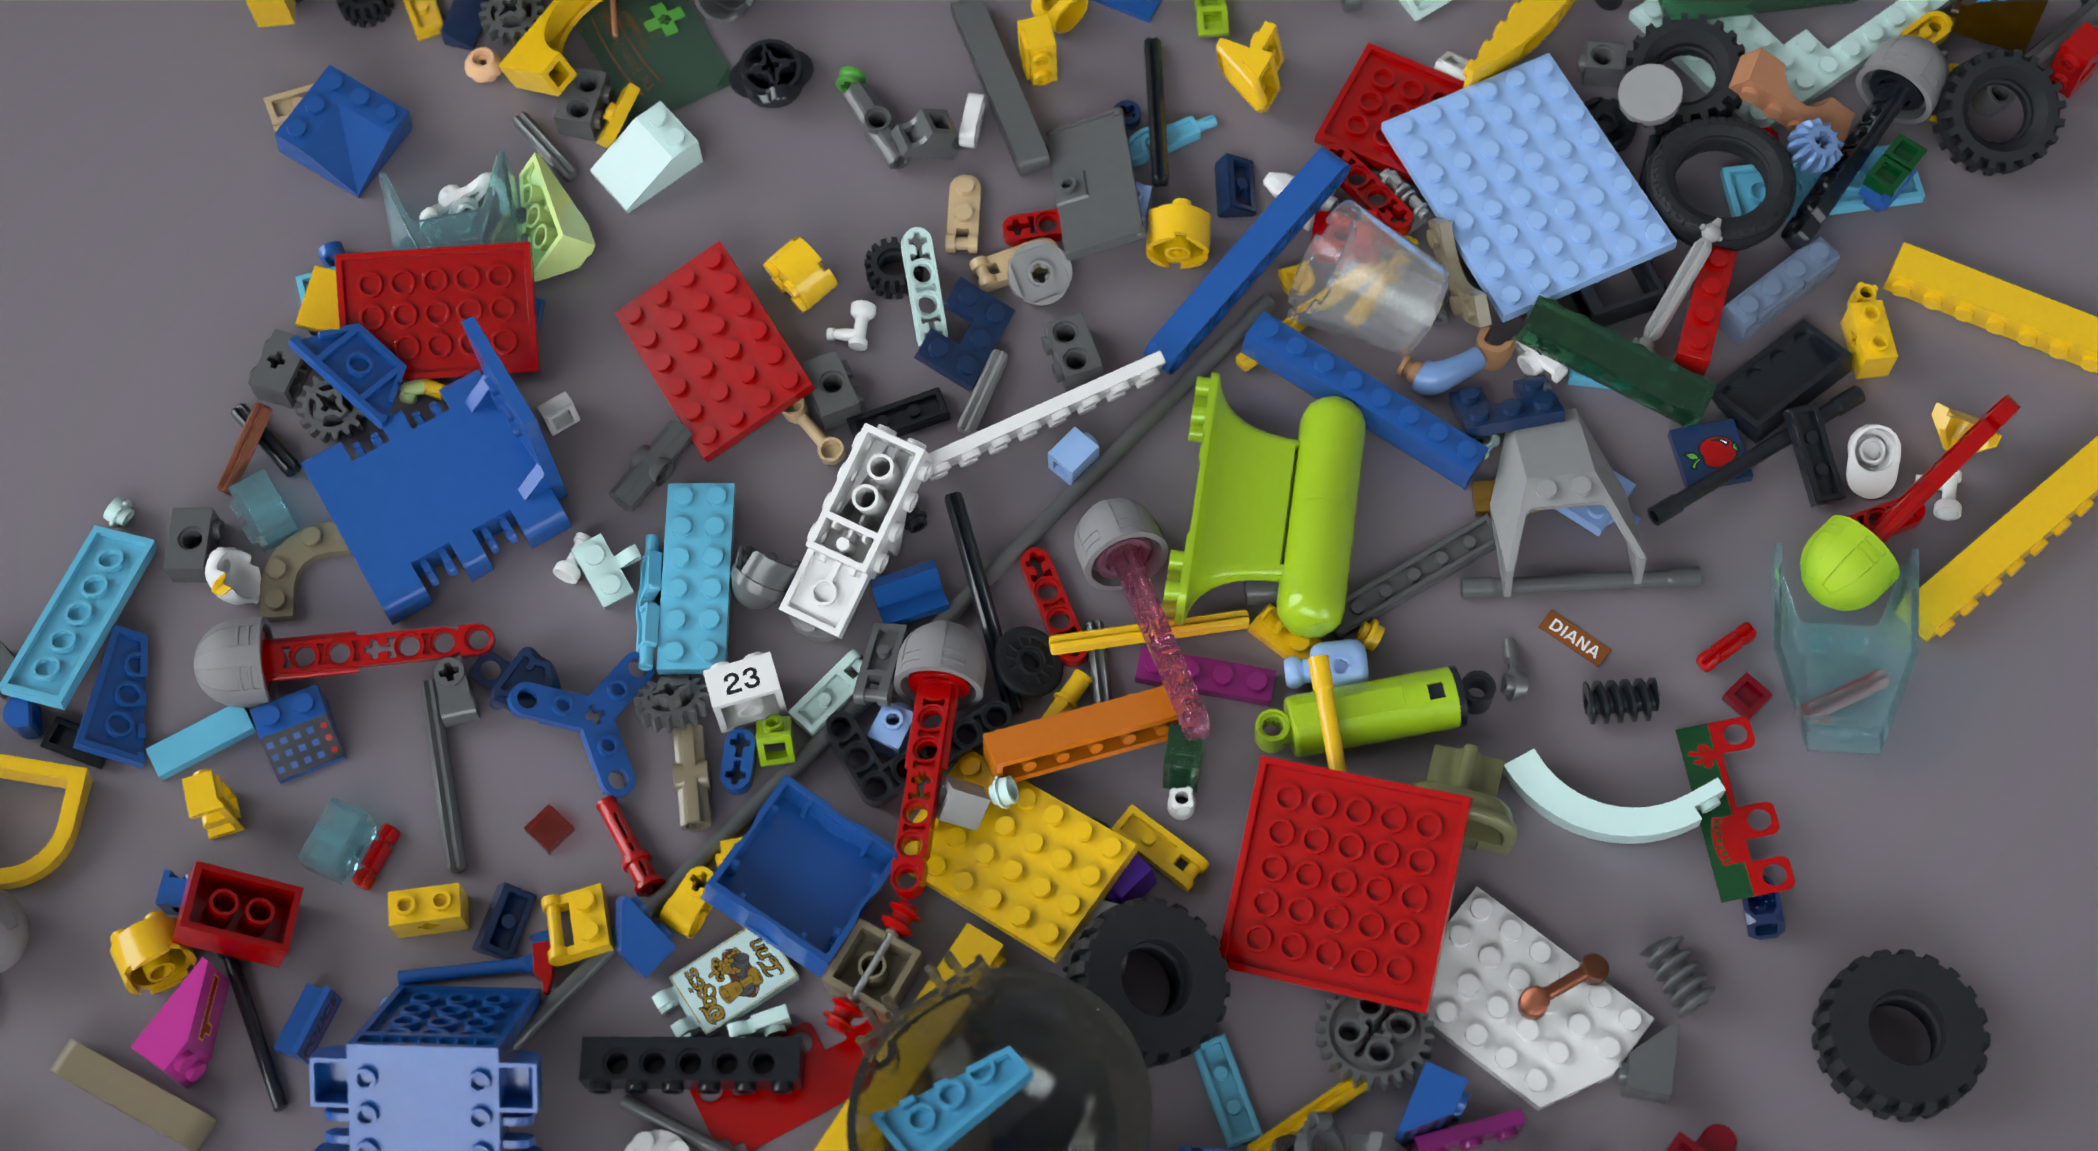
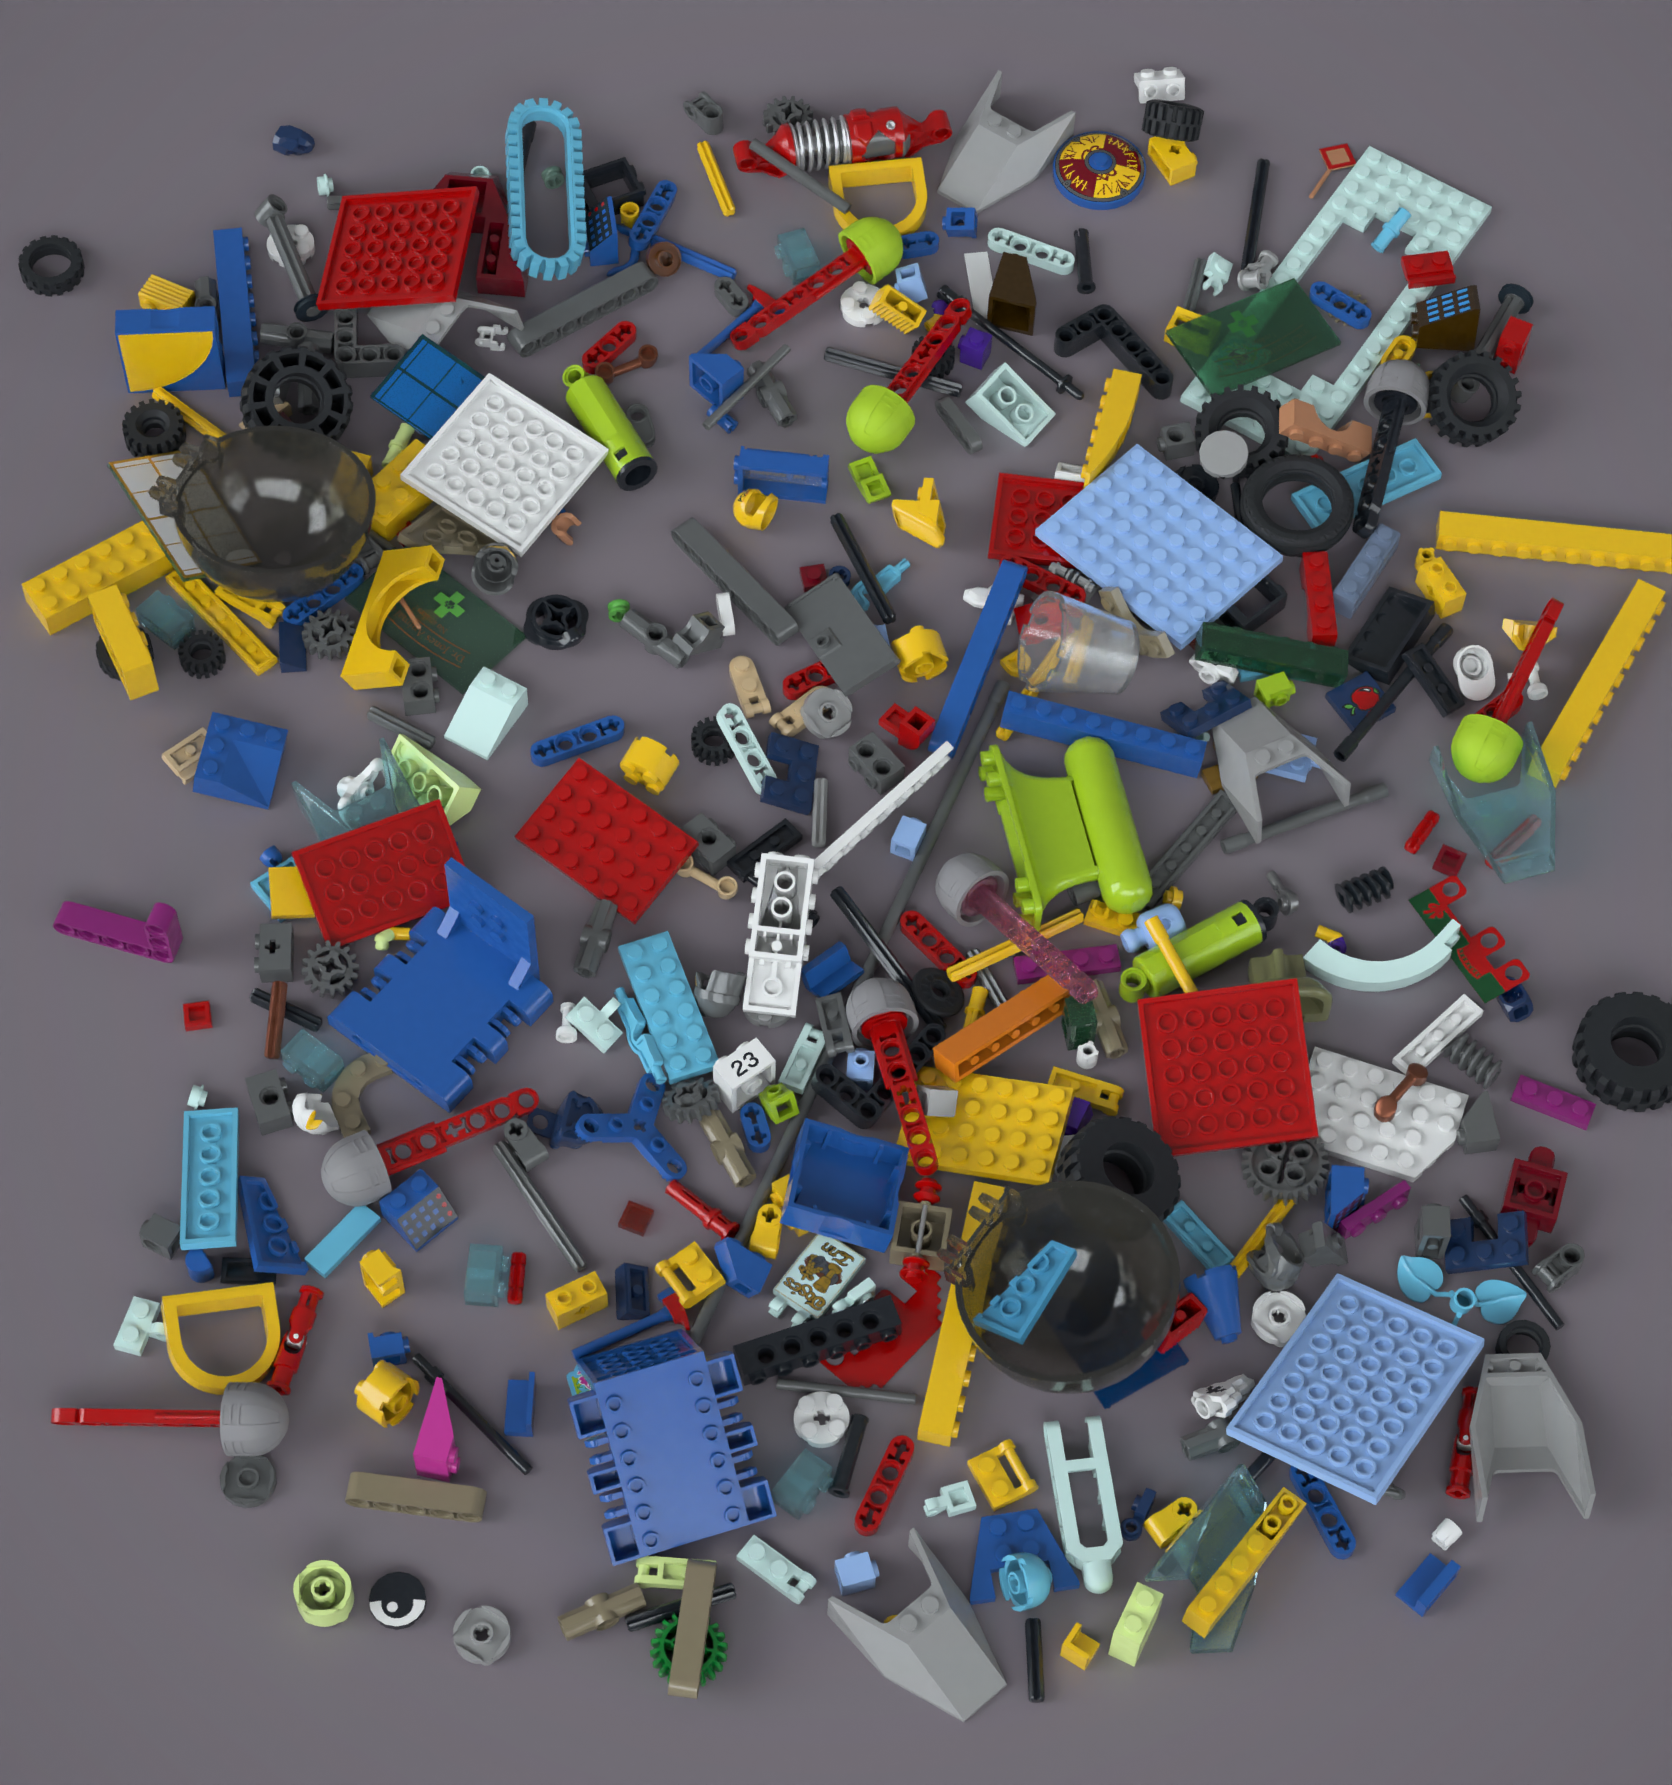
camera: 25 degrees left, 5 degrees down
red brick [171,861,303,968] -> none
blue wing [288,323,407,430] -> none
light nougat plate [465,47,503,83] -> none
yellow plate [596,83,640,149] -> none
white piece [826,300,877,351] -> none
light aqua plate [989,775,1019,809] -> none
yellow window [1017,14,1058,86] -> none
dark blue slope [1214,153,1257,218] -> none
piece [1396,326,1516,396] -> none
dark orange sticker [1538,610,1612,667] -> none
light grey wheel [1633,217,1723,359] -> none
medium blue gear [1785,118,1844,175] -> none
dark green hips [1858,133,1928,212] -> none
none -> magenta beam [53,901,183,963]
none -> red tile [183,1001,213,1031]
none -> red piece [266,1285,324,1396]
none -> blue beam [530,715,625,767]
none -> dark red plate [799,563,827,593]
none -> red brick [878,703,935,750]
none -> dark tan piece [1080,979,1128,1059]
none -> lime brick [1254,671,1296,708]
none -> arm [1315,925,1347,954]
none -> white plate [1392,994,1484,1075]
none -> magenta plate [1510,1075,1596,1130]

